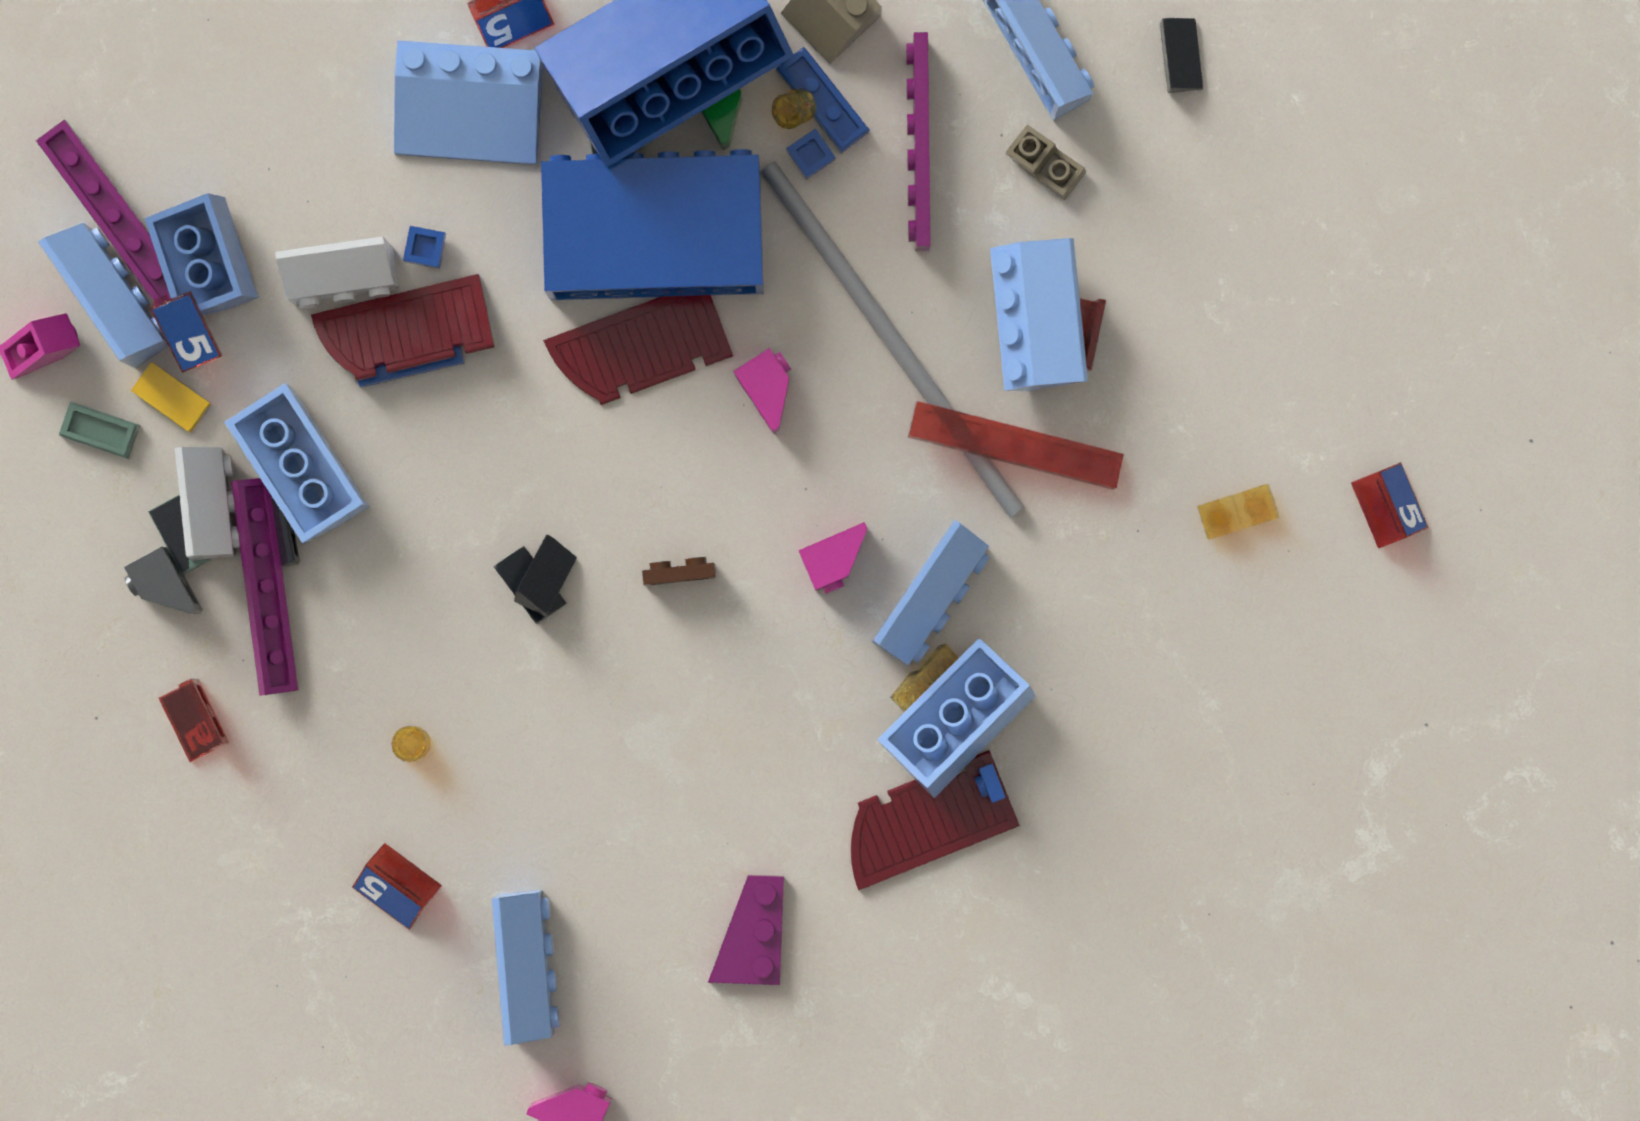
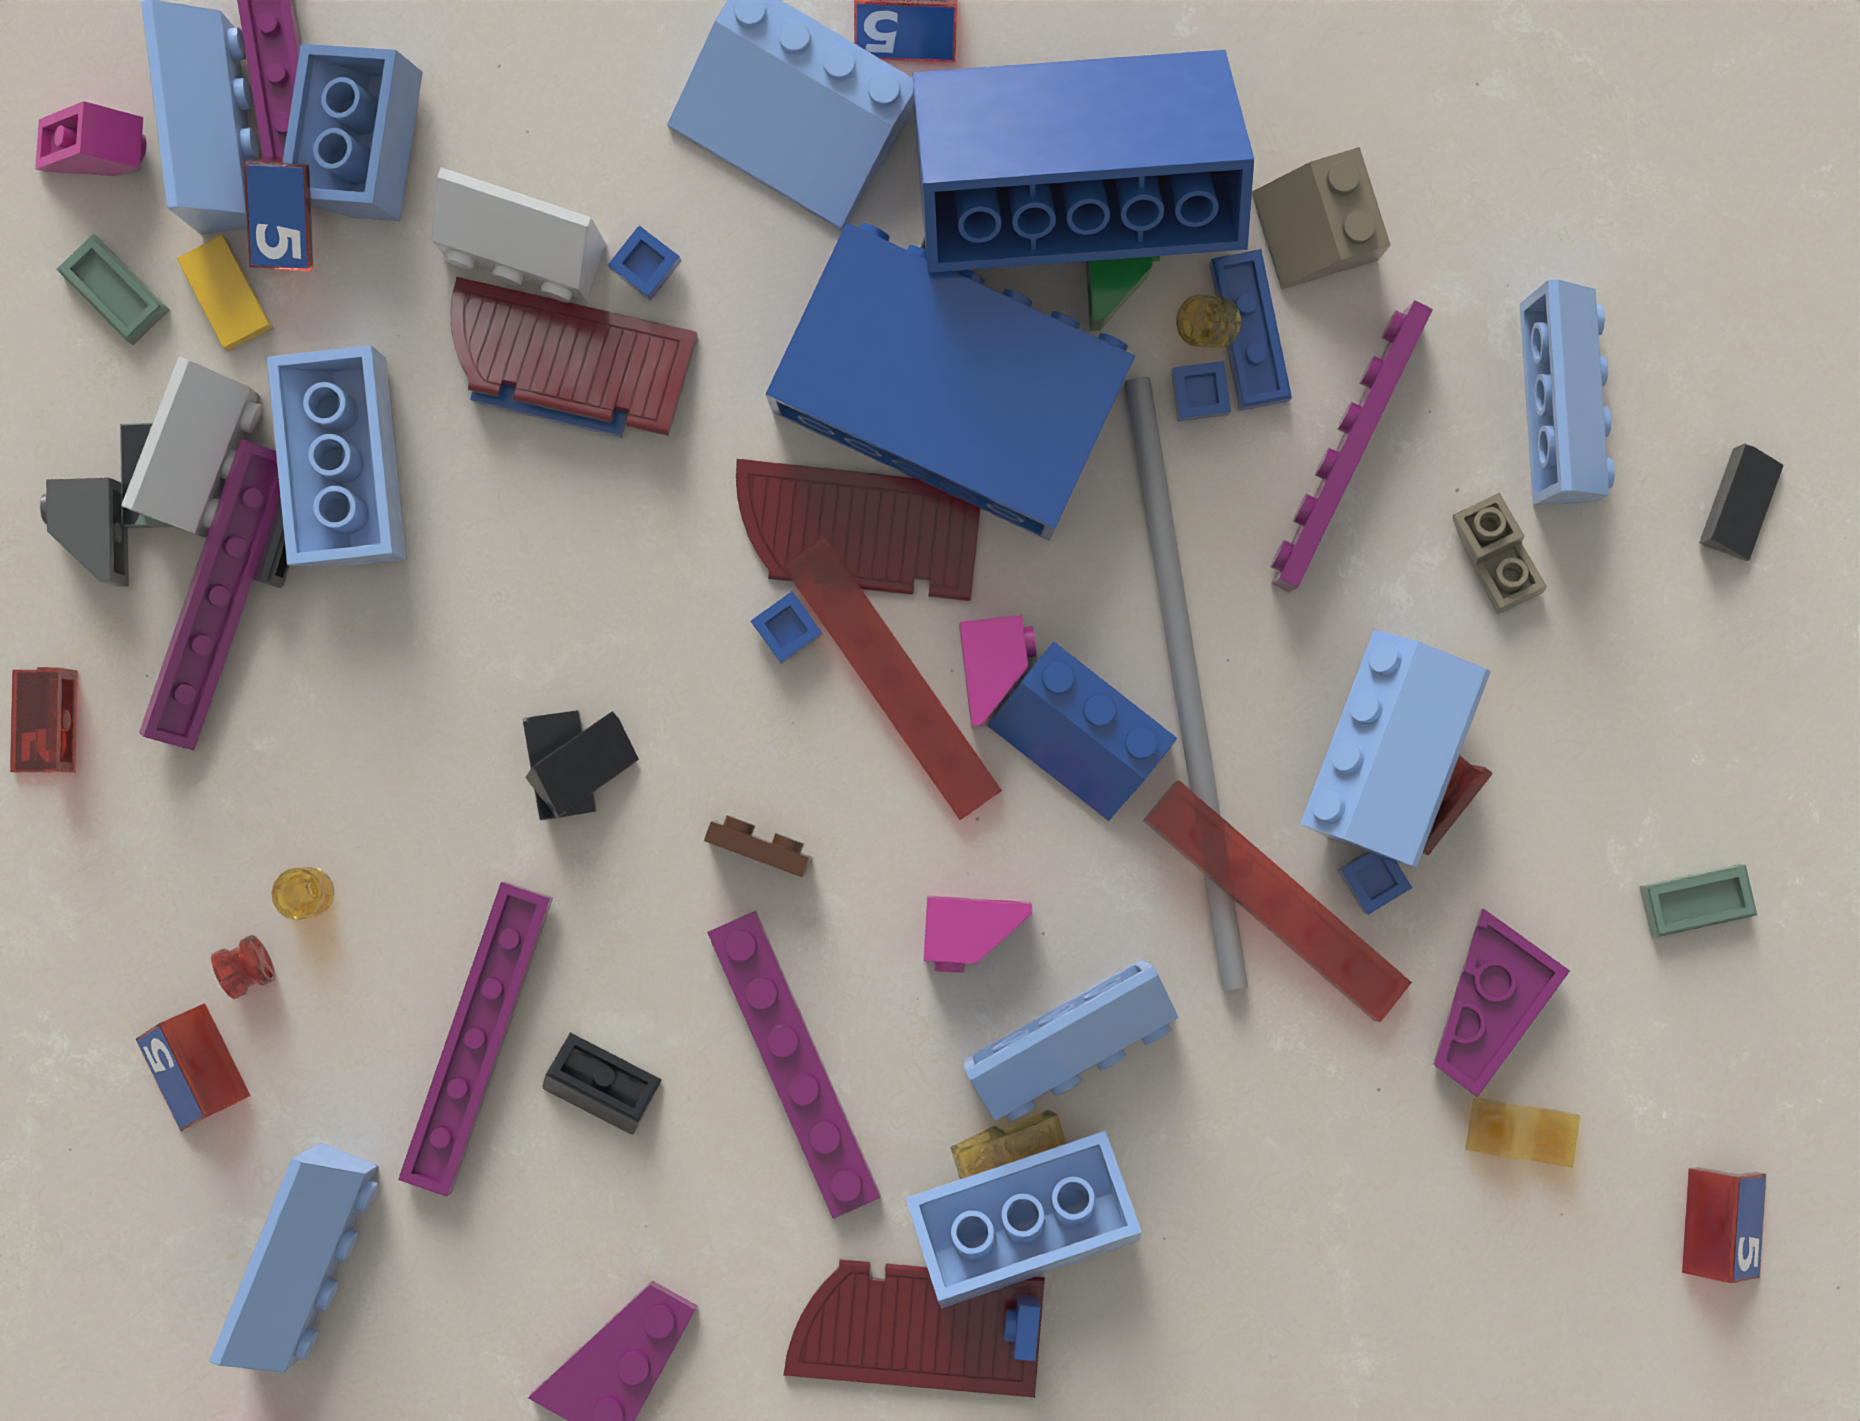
camera: 25 degrees right, 0 degrees up
none -> clear red wheel [211,935,276,999]
none -> magenta plate [398,881,553,1197]
none -> black slope [542,1032,662,1135]
none -> magenta plate [707,910,881,1219]
none -> blue plate [750,591,823,664]
none -> clear red tile [783,537,1002,820]
none -> blue slope [987,641,1178,821]
none -> blue plate [1337,851,1412,915]
none -> magenta wing [1433,908,1570,1097]
none -> sand green tile [1639,864,1757,937]

